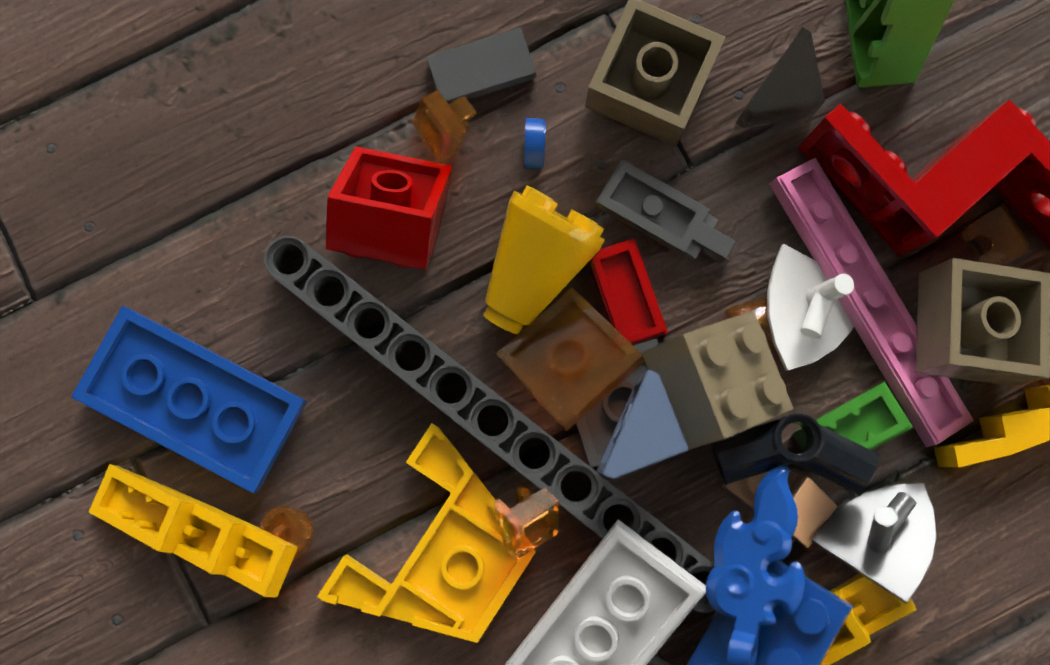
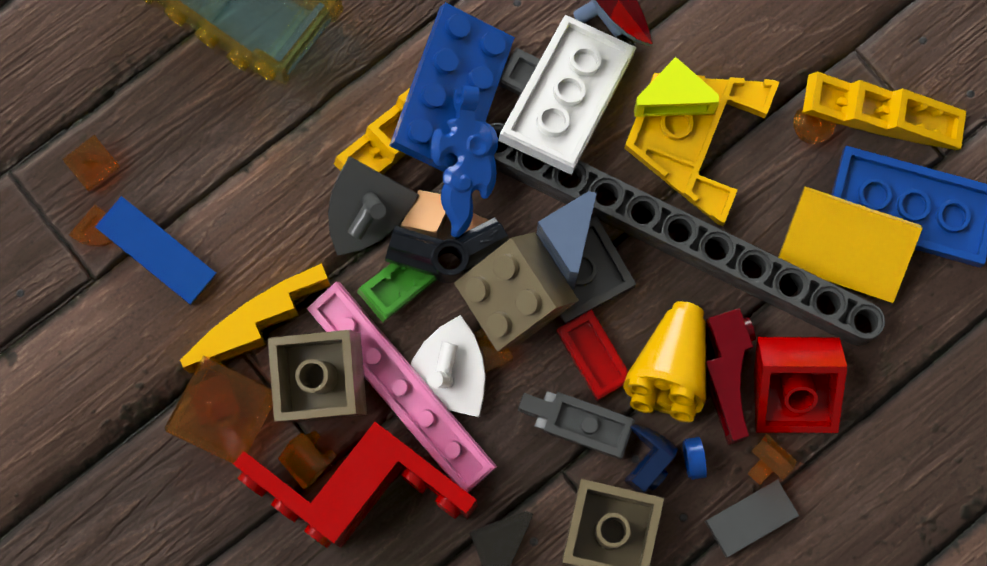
camera: 170 degrees right, 5 degrees down
clear orange tile [494,486,559,561] -> none
clear orange tile [496,288,644,431] -> none
none -> dark blue plate [624,424,678,492]
none -> neon yellow slope [634,57,719,117]
none -> dark red slope [706,308,756,445]
none -> yellow tile [778,186,923,303]

